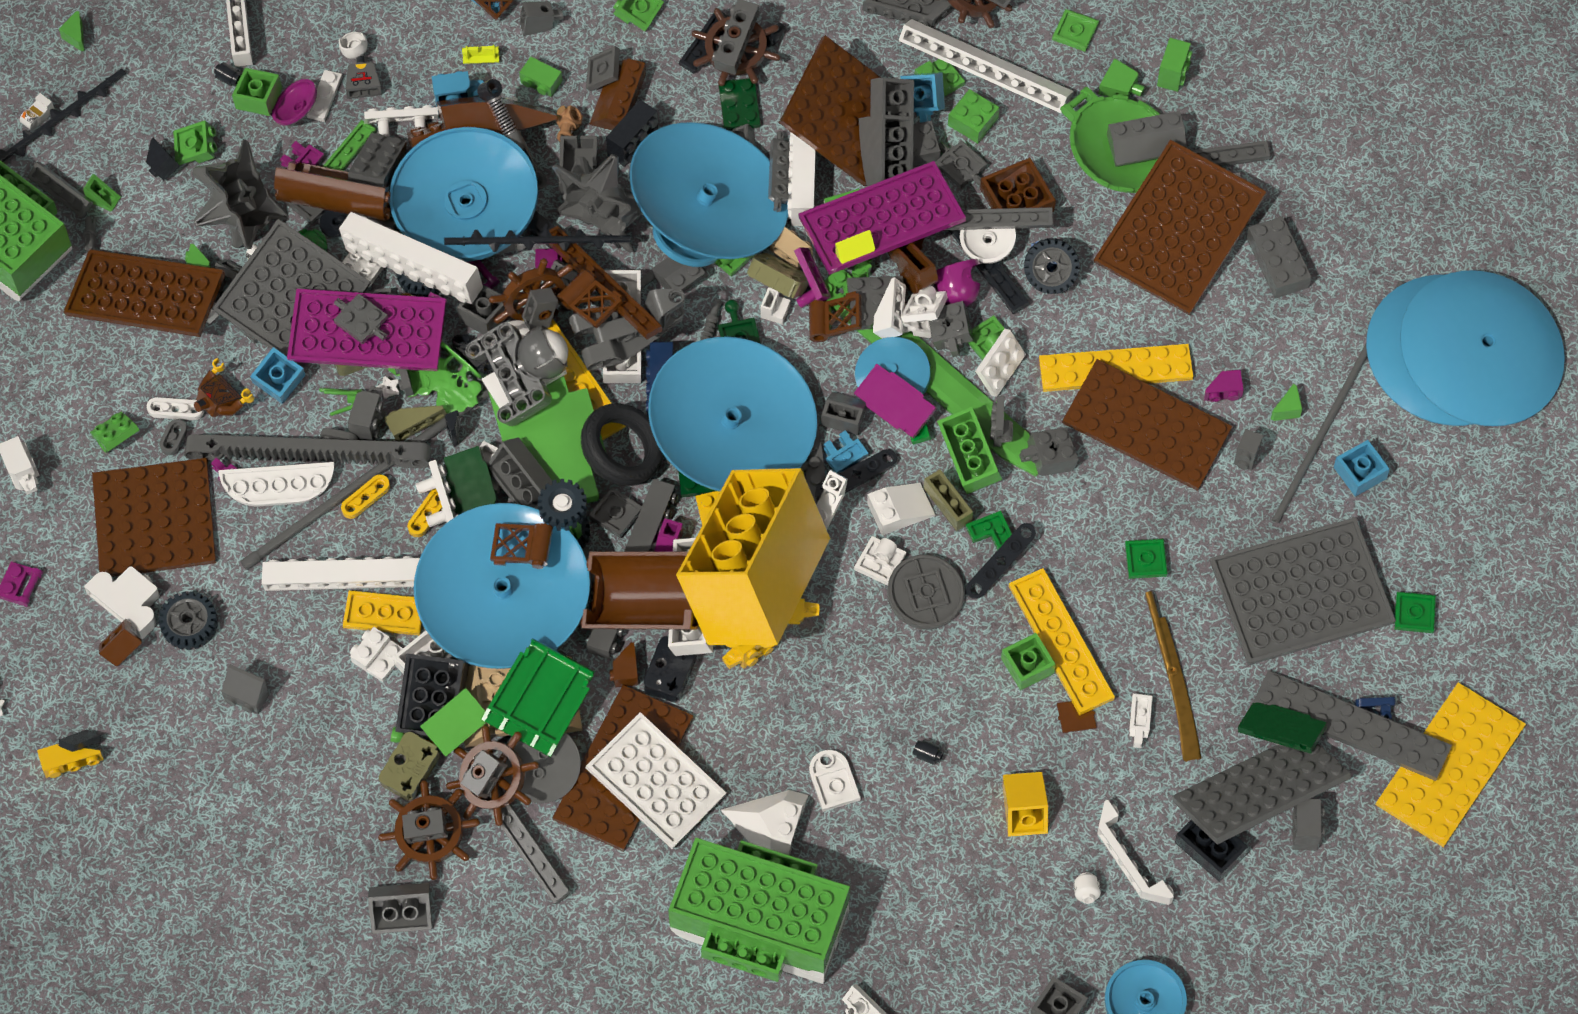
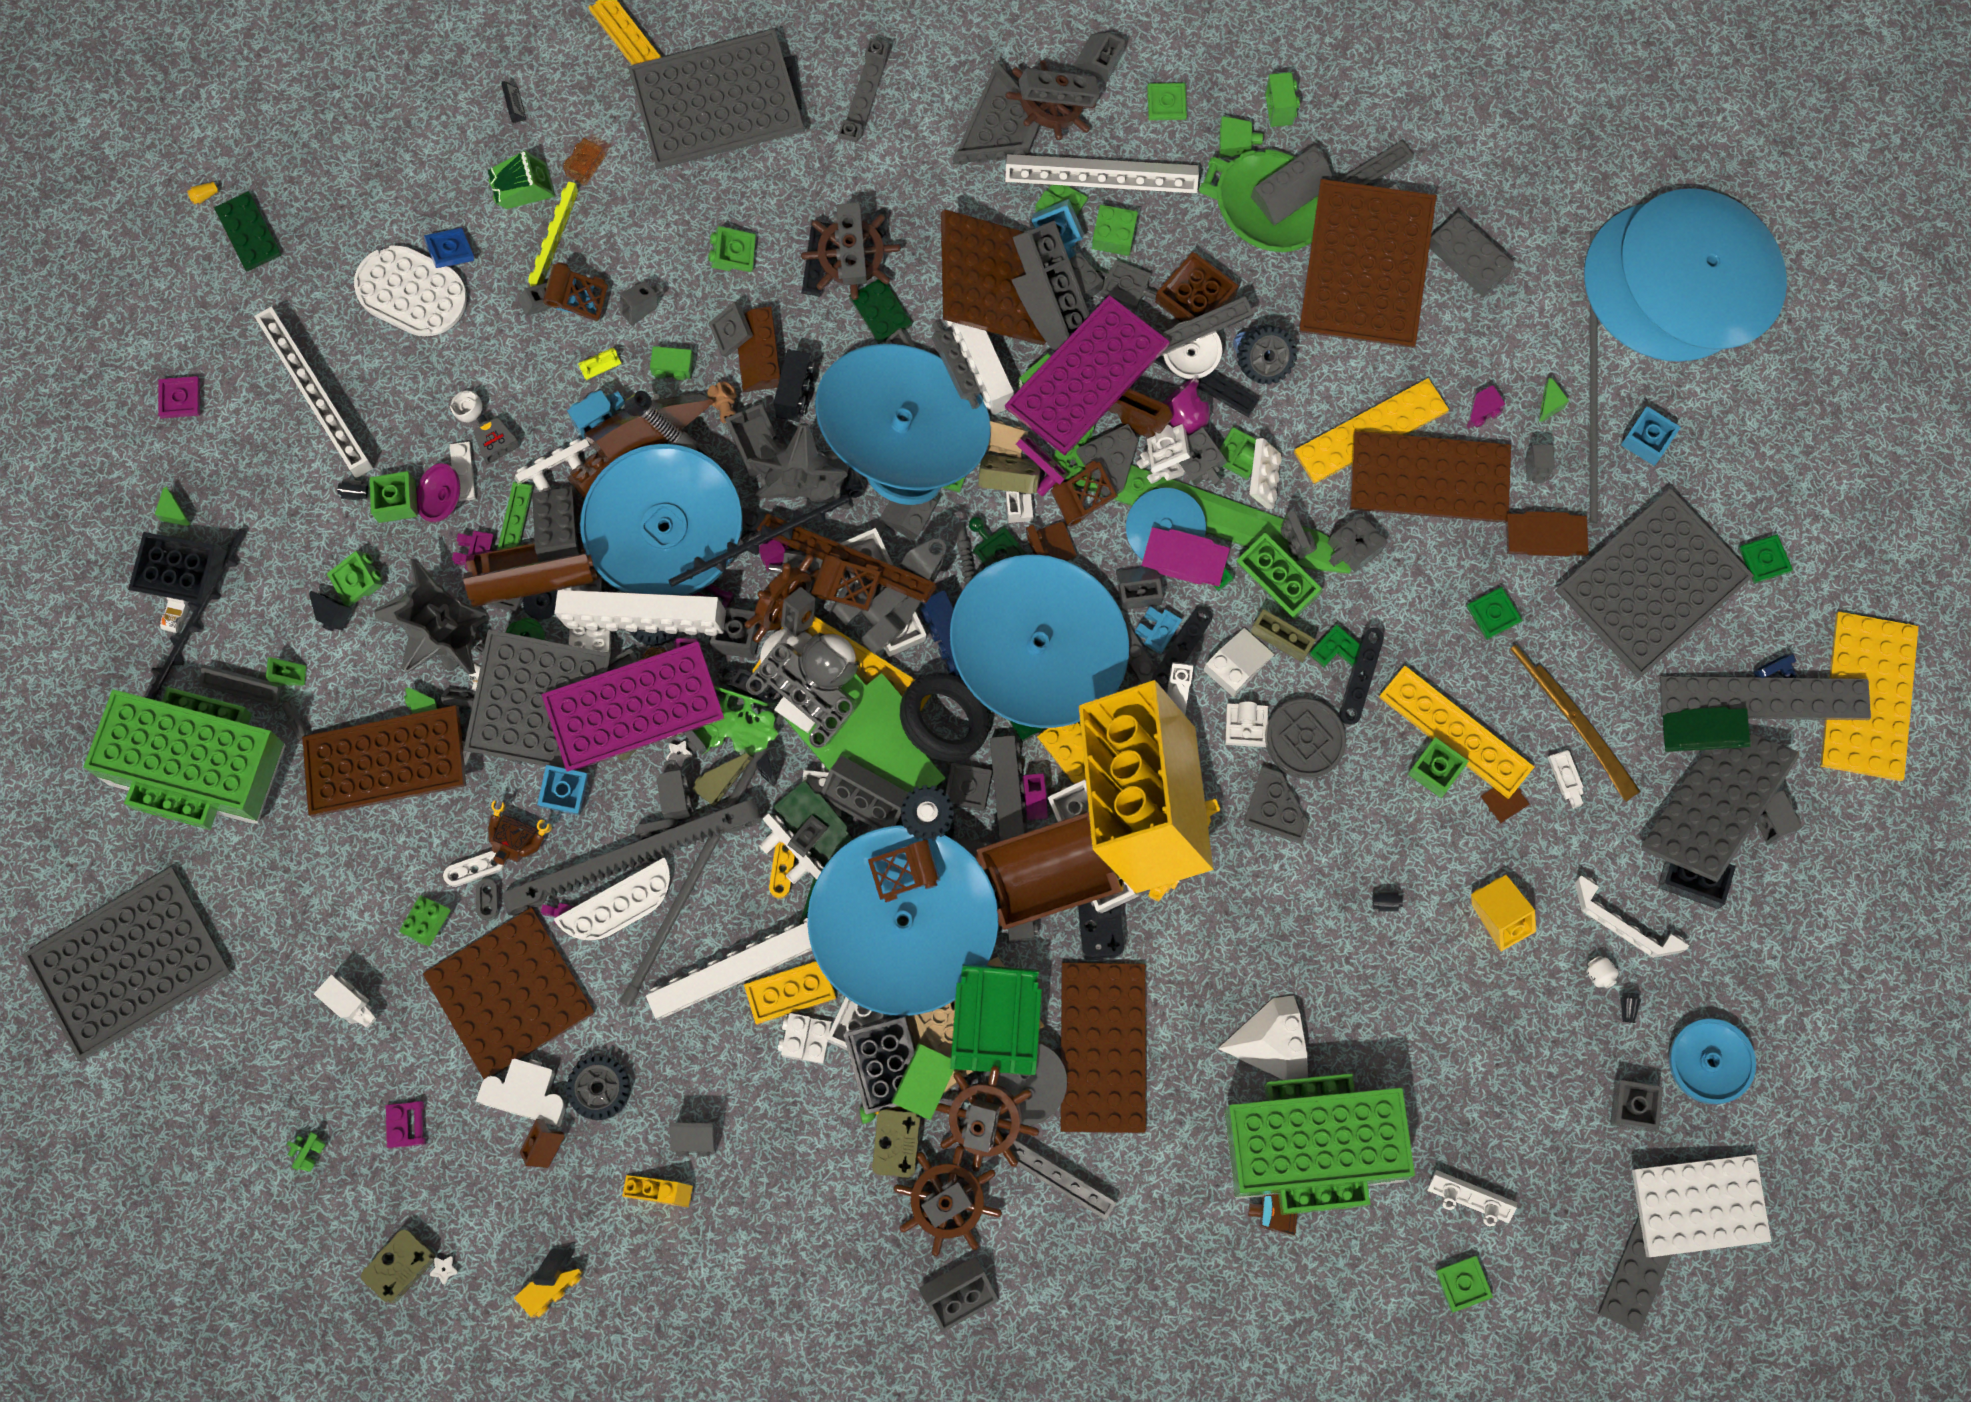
camera: 25 degrees left, 10 degrees up
bright green plant [319,388,362,416] -> none
dark grey plate [334,294,388,344] -> none
yellow plate [341,475,390,519] -> none
white plate [585,712,726,849] -> none
reddish brown slope [609,642,638,688] -> none
white tile [809,750,860,812] -> none
neon yellow slope [835,230,875,264] -> none
white slope [873,277,906,339] -> none
none -> black slope [128,532,227,604]
none -> yellow slope [622,1175,693,1208]
none -> dark grey plate [787,816,828,858]
none -> black cone [845,467,865,498]
none -> reddish brown bracket [1026,522,1077,561]
none -> dark grey plate [1243,767,1309,844]
none -> reddish brown torso [1248,1194,1297,1237]
none -> reddish brown piece [1506,511,1589,557]
none -> black cone [1620,992,1641,1023]

